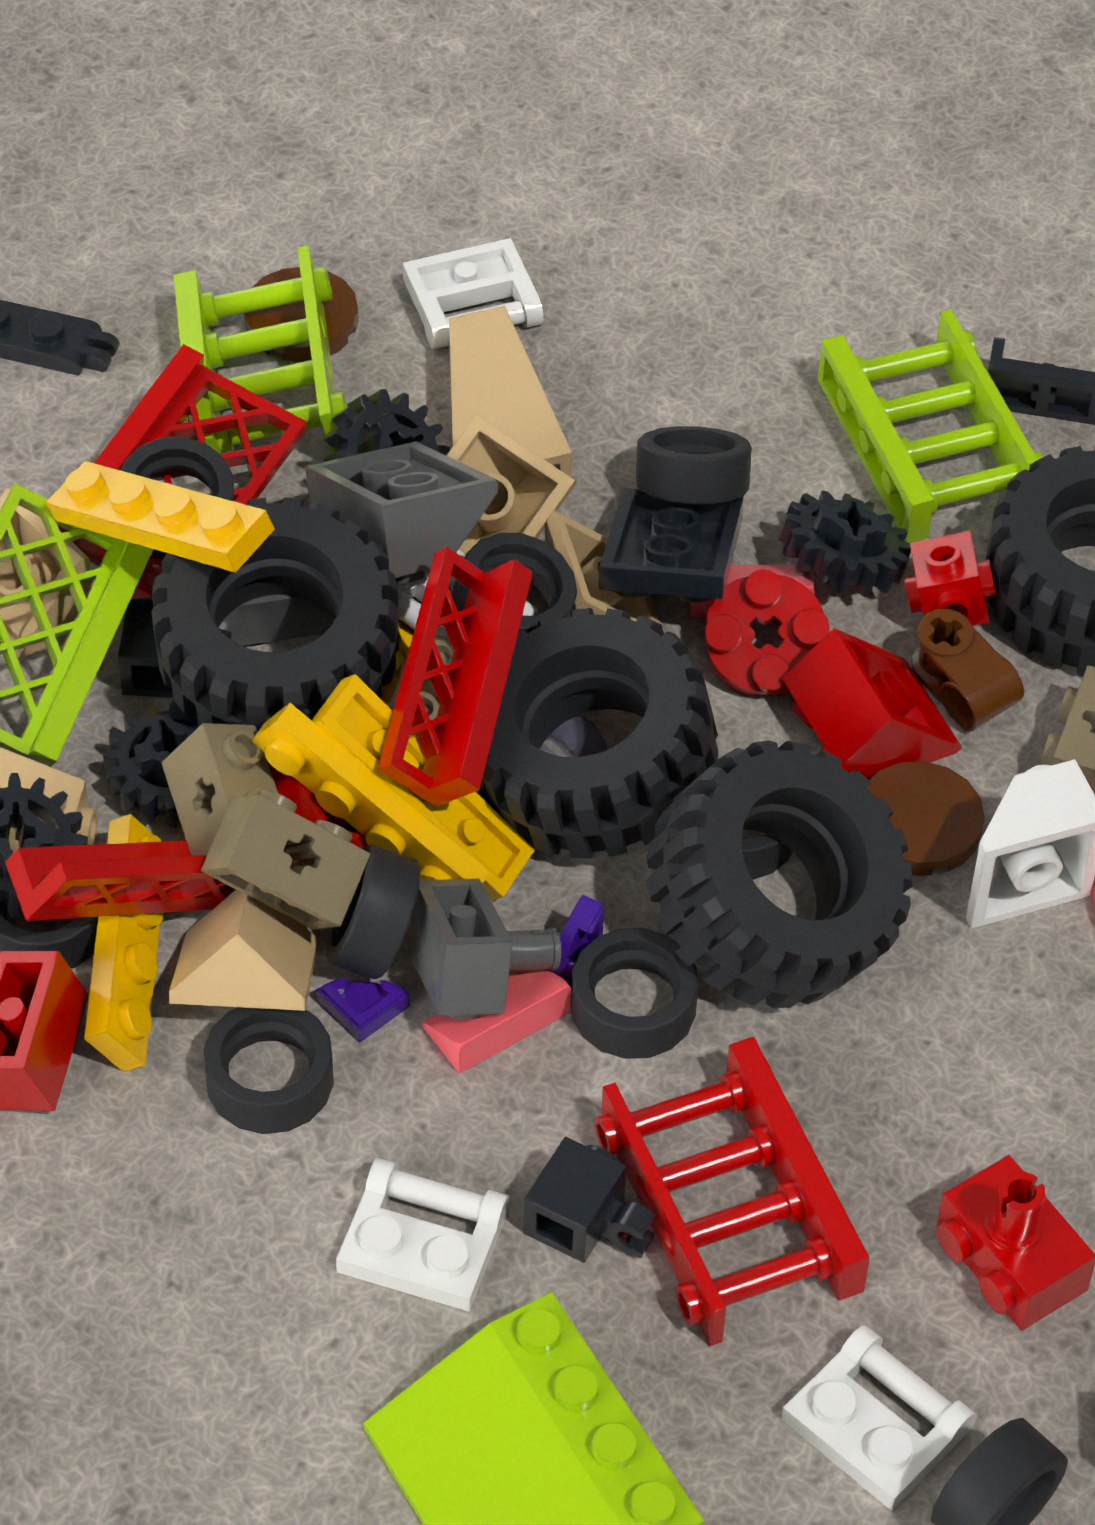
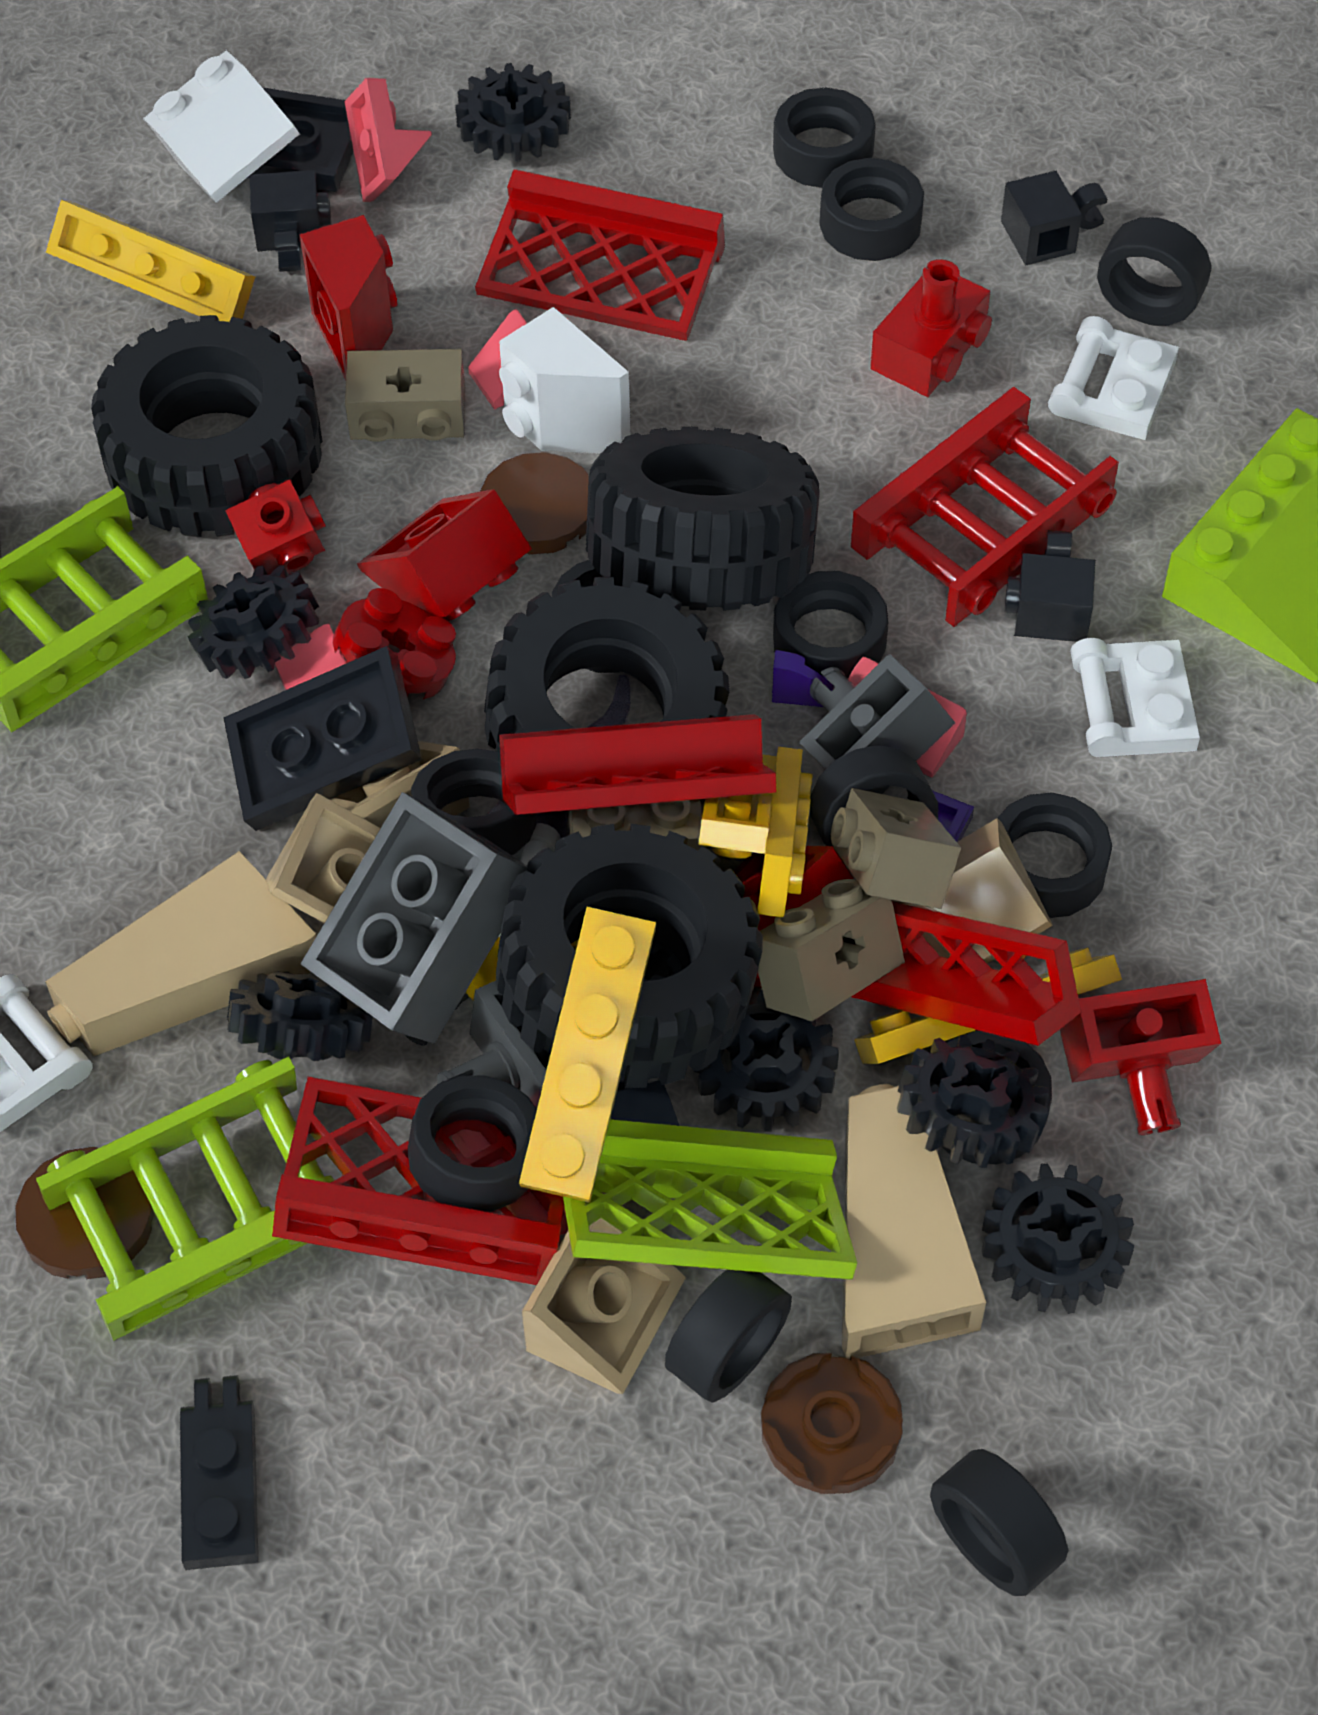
camera: 110 degrees left, 5 degrees up
black tyre [636,426,752,504] -> none
reddish brown piece [911,609,1024,732] -> none

